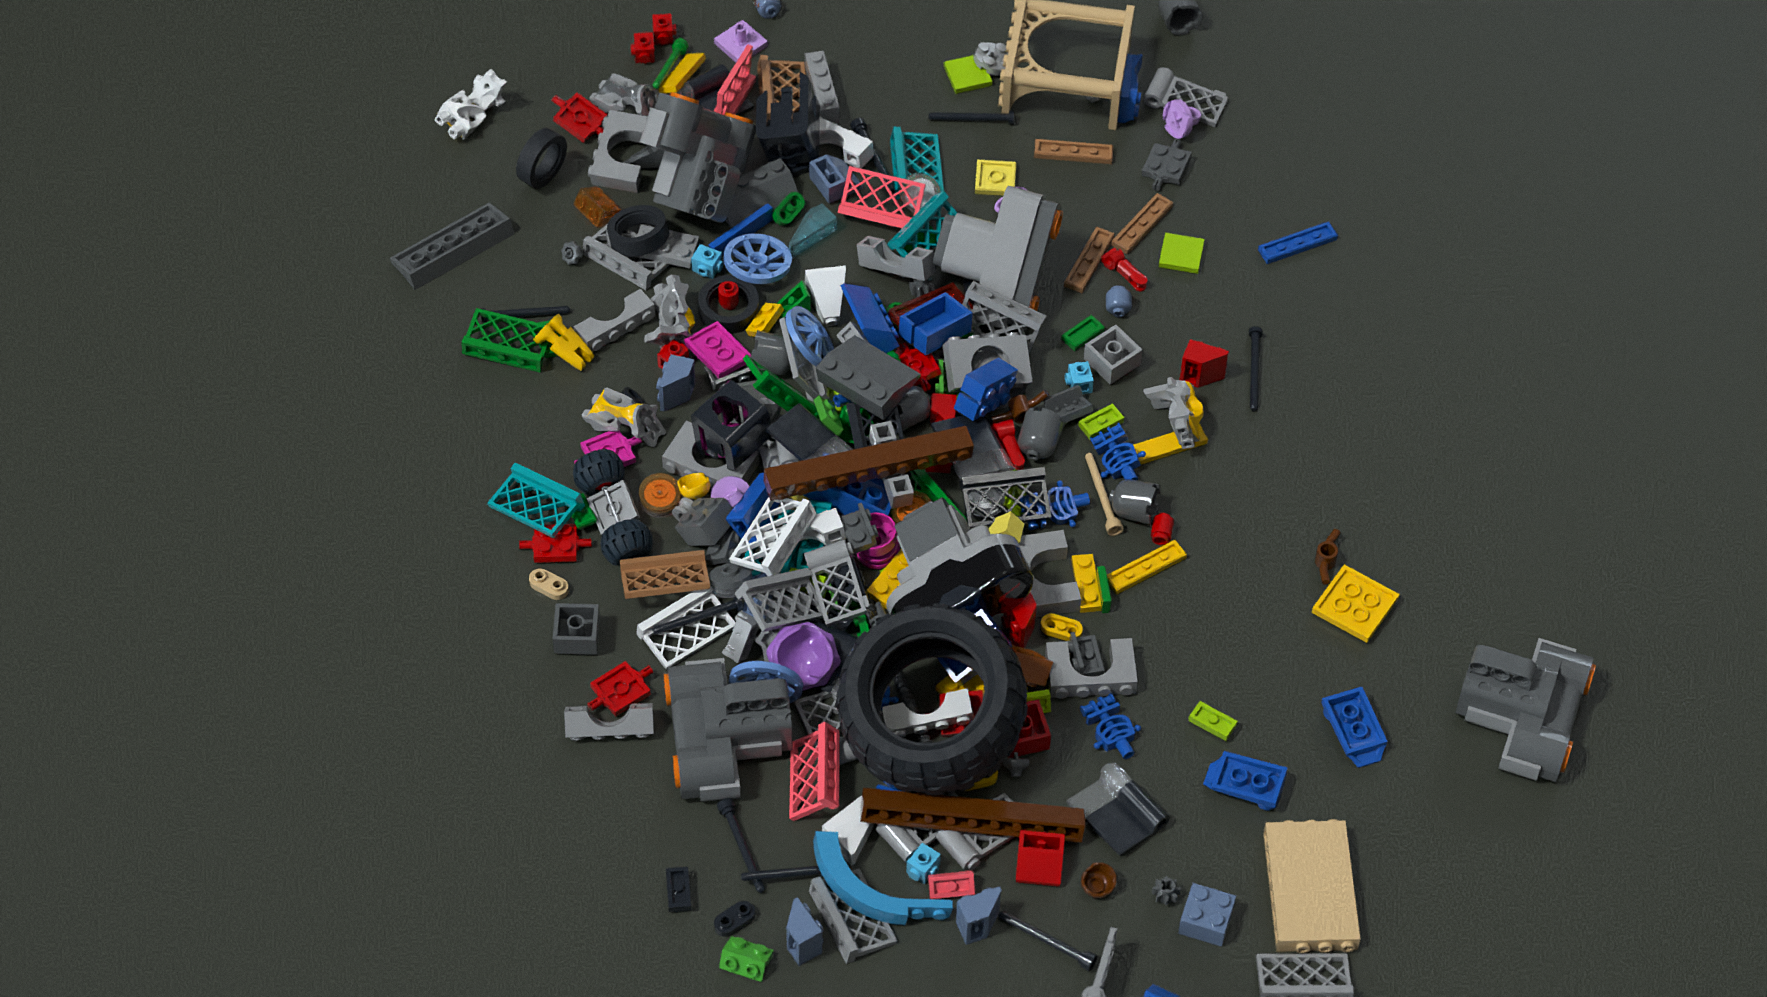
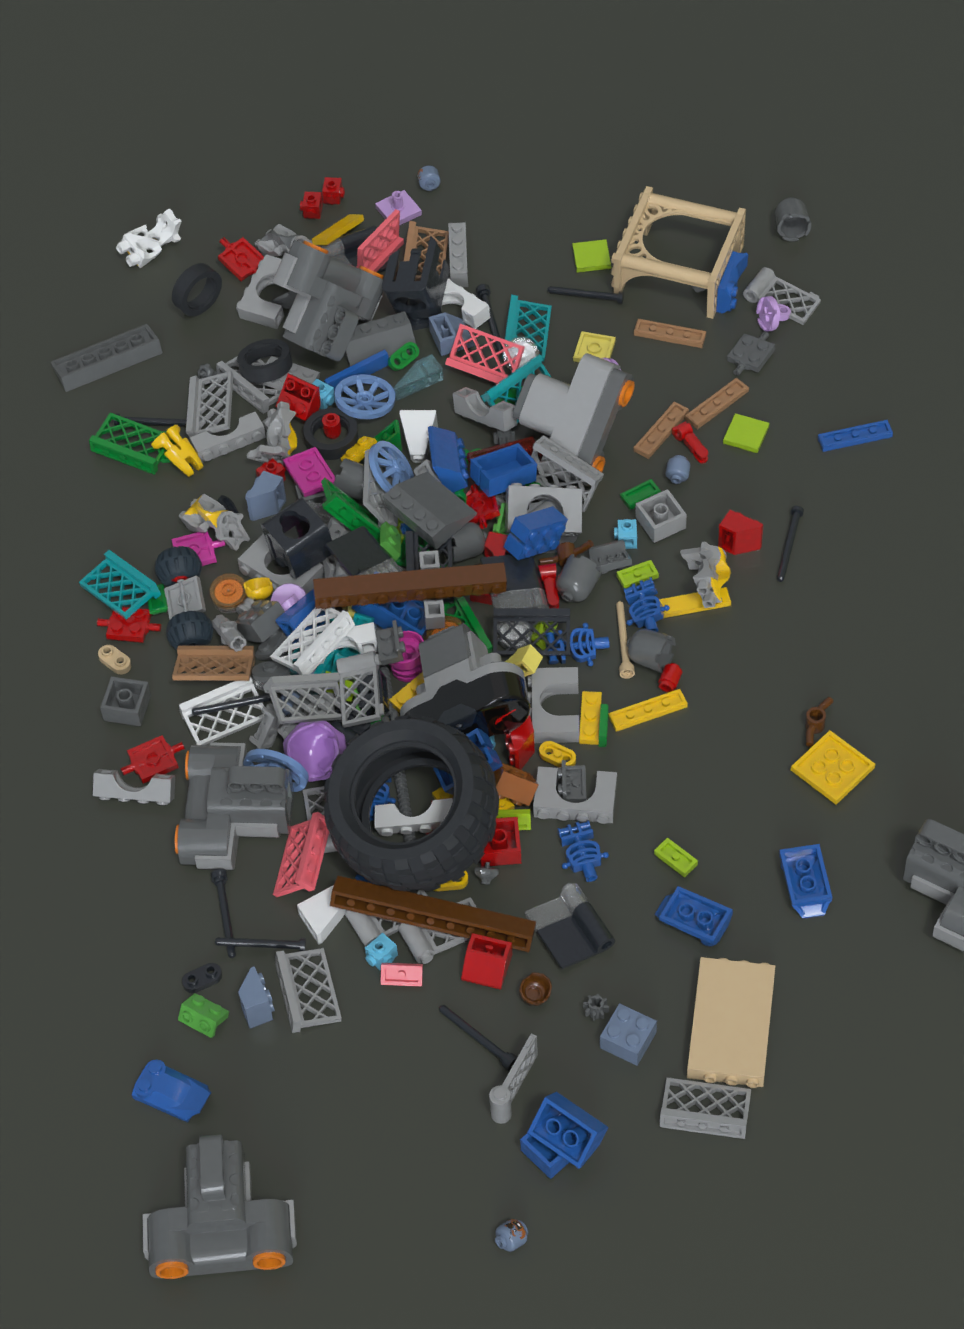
camera: 15 degrees right, 0 degrees up
clear orange bracket [574,186,621,227] -> none
green piece [653,38,689,89] -> none
black plate [666,866,691,912] -> none
dark azure arch [813,831,953,925] -> none
sand blue slope [956,887,1001,945] -> none
light grey plate [974,42,1008,75] -> none
none -> light grey fence [186,371,234,437]
none -> light grey piece [212,614,246,652]
none -> red slope [276,373,321,421]

